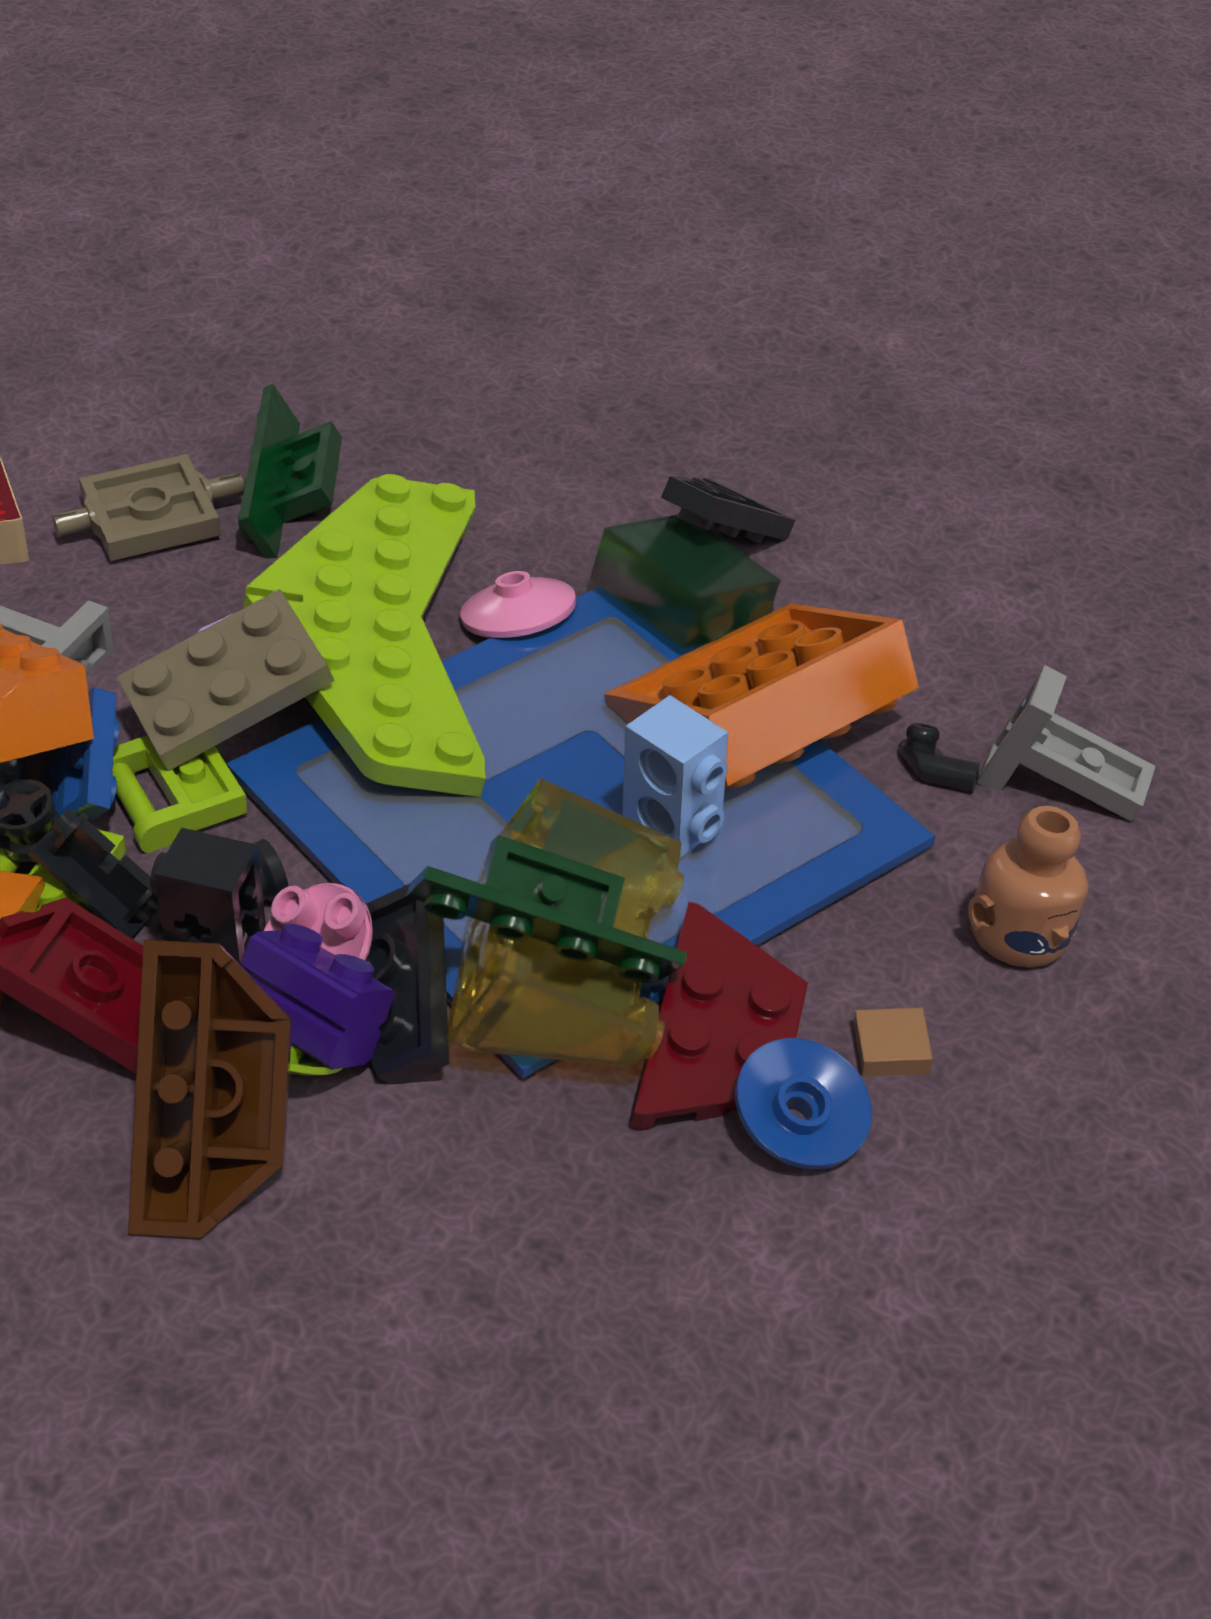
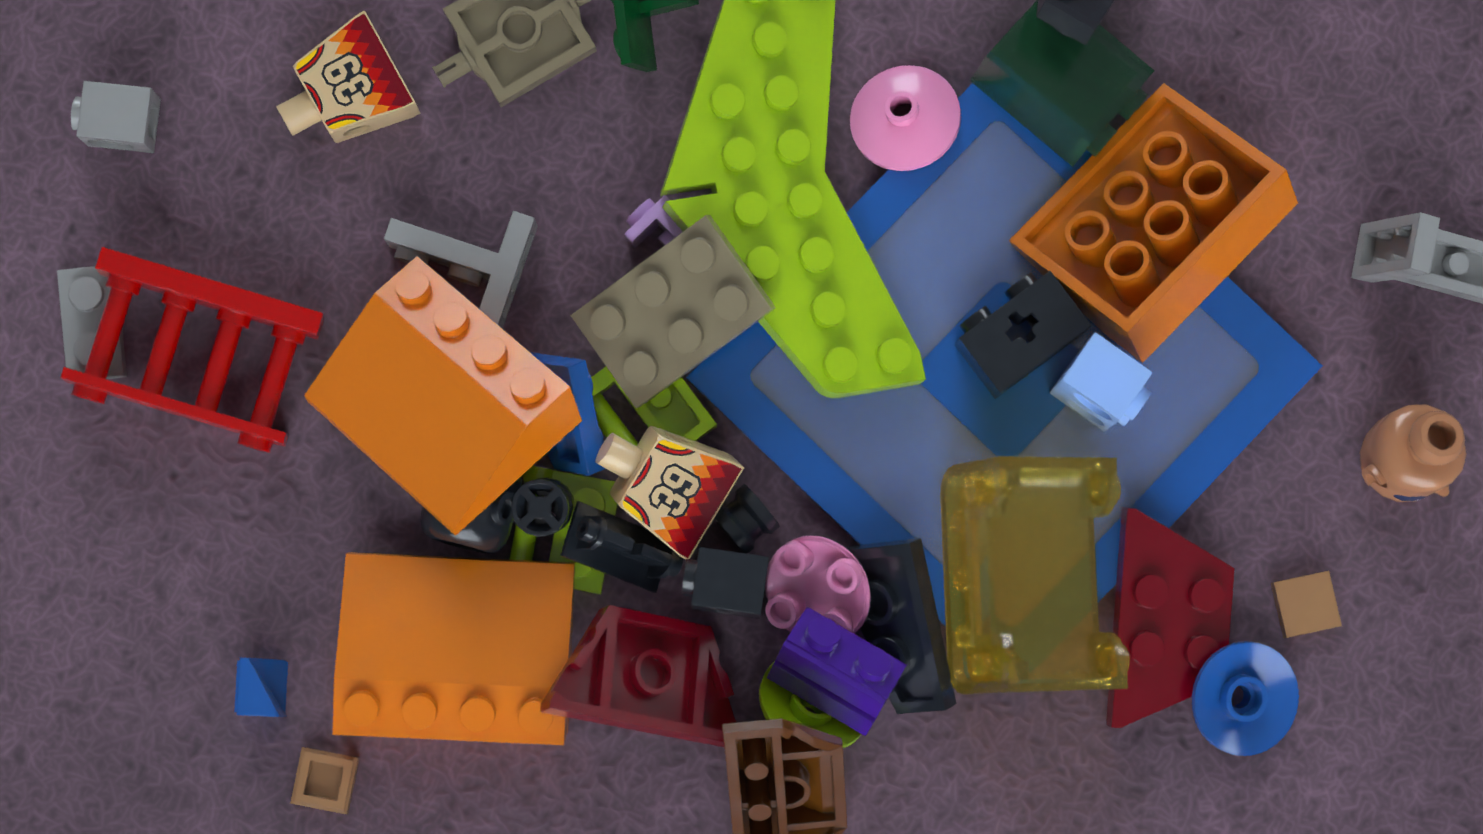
camera: 10 degrees left, 40 degrees up
dark green bracket [406,835,687,983] -> none
black arm [901,723,980,793] -> none
none -> torso [596,426,744,559]
none -> black brick [955,271,1092,399]

